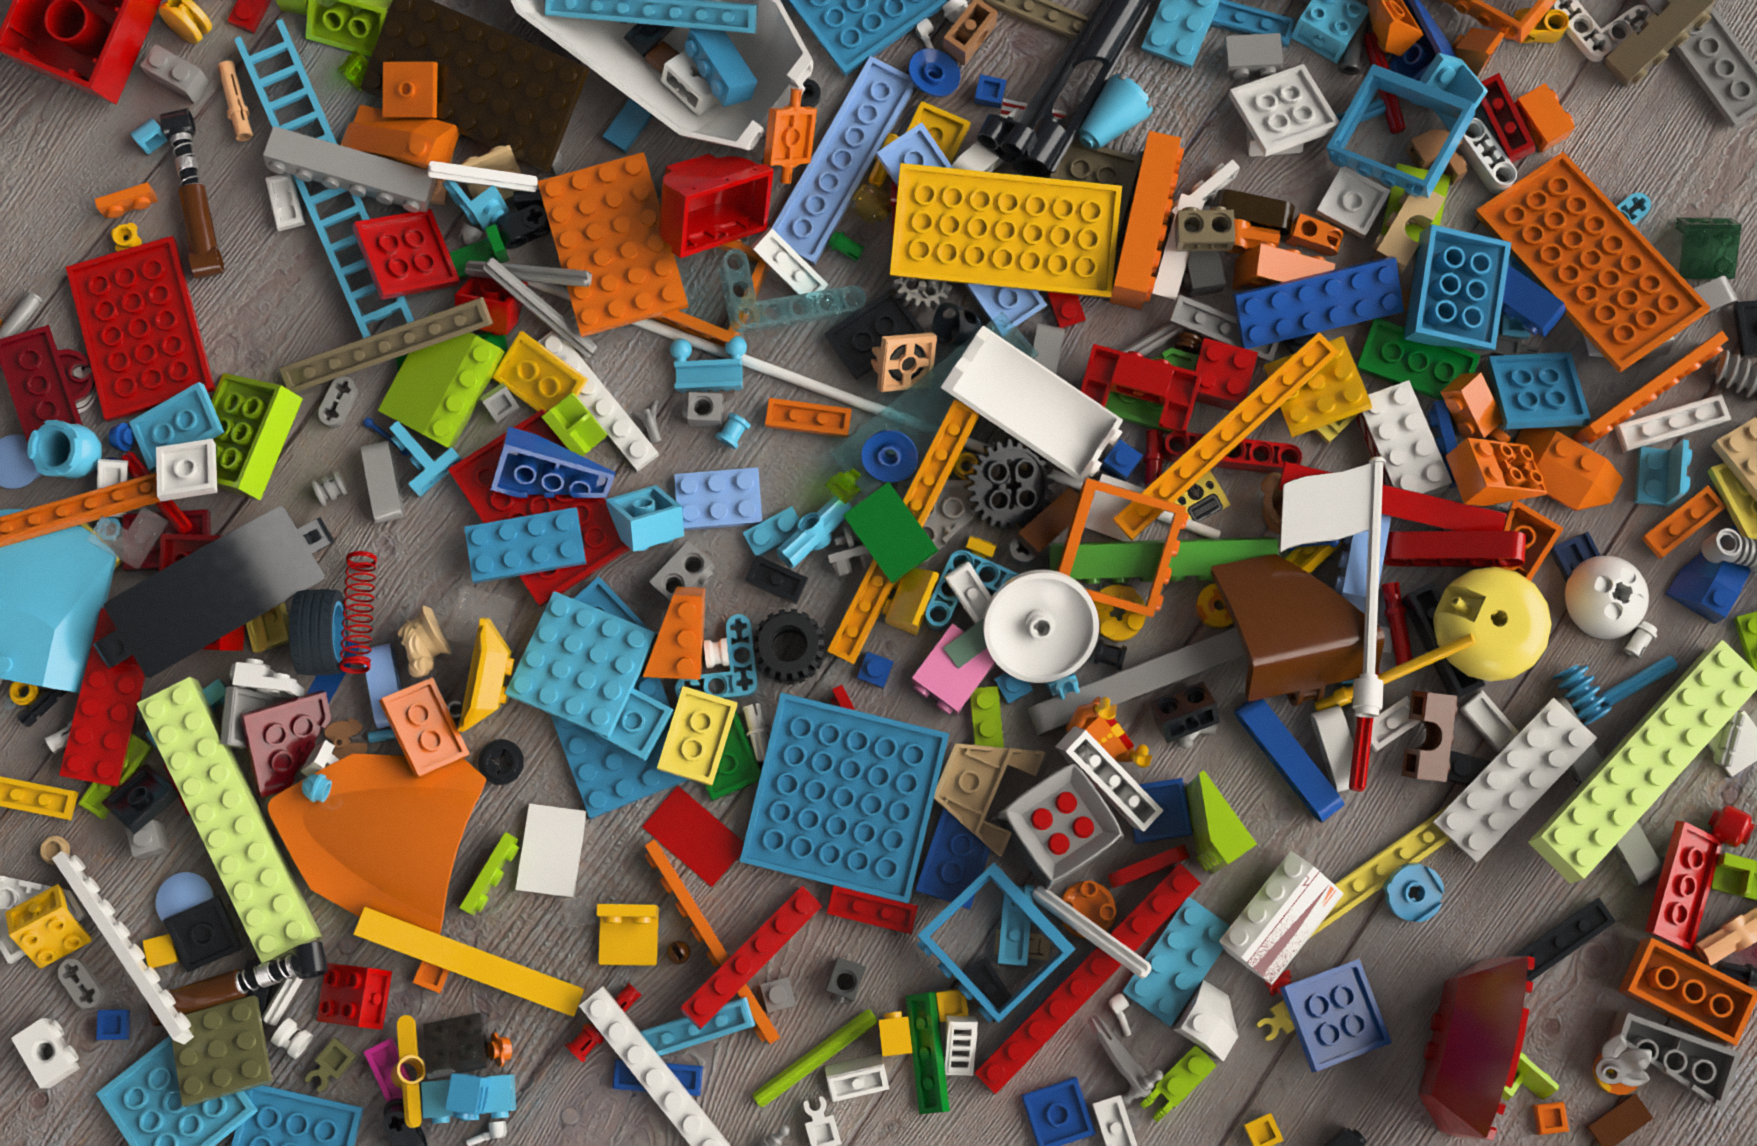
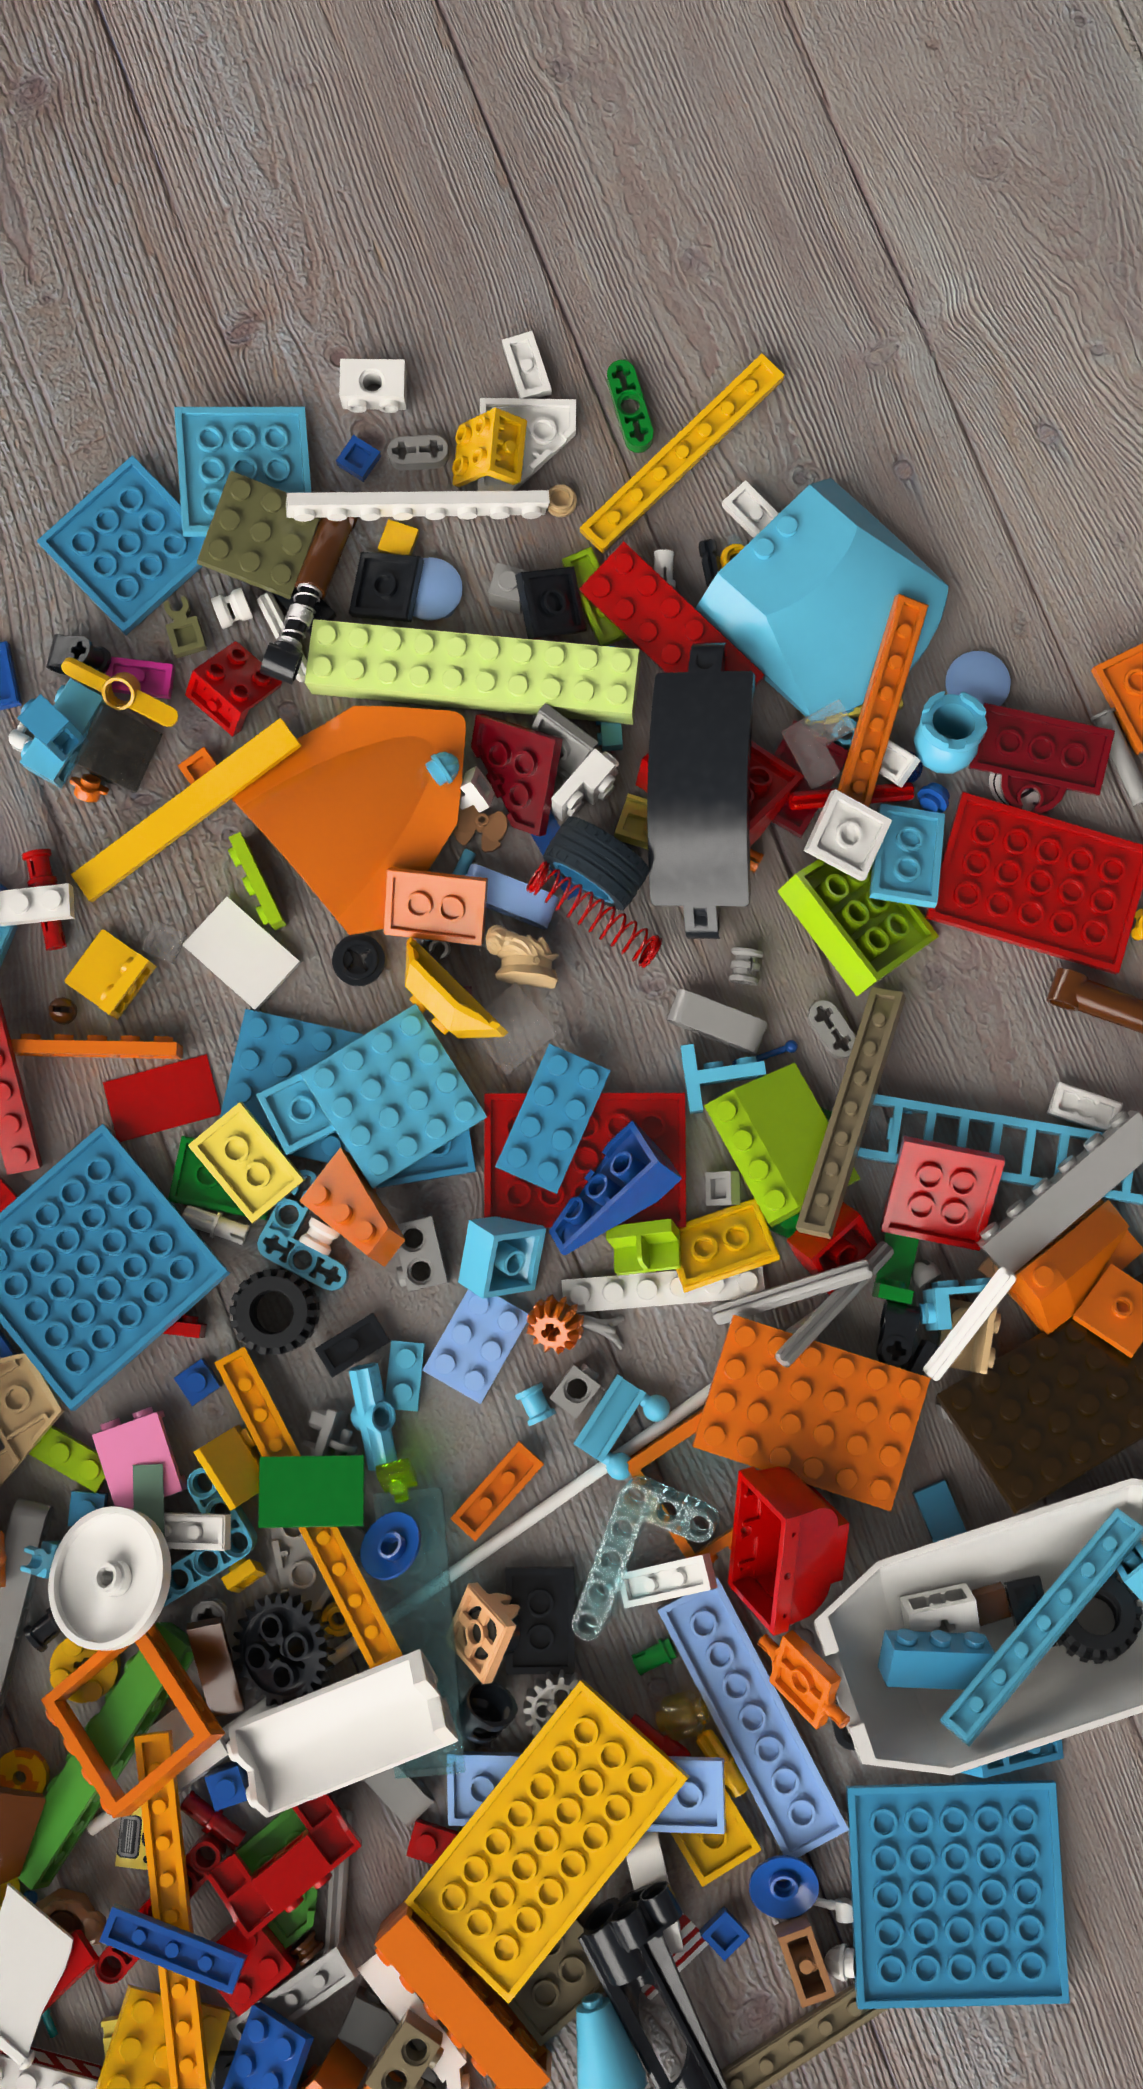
camera: 125 degrees right, 5 degrees up
none -> blue plate [99,1903,248,1995]
none -> orange gear [526,1294,584,1355]

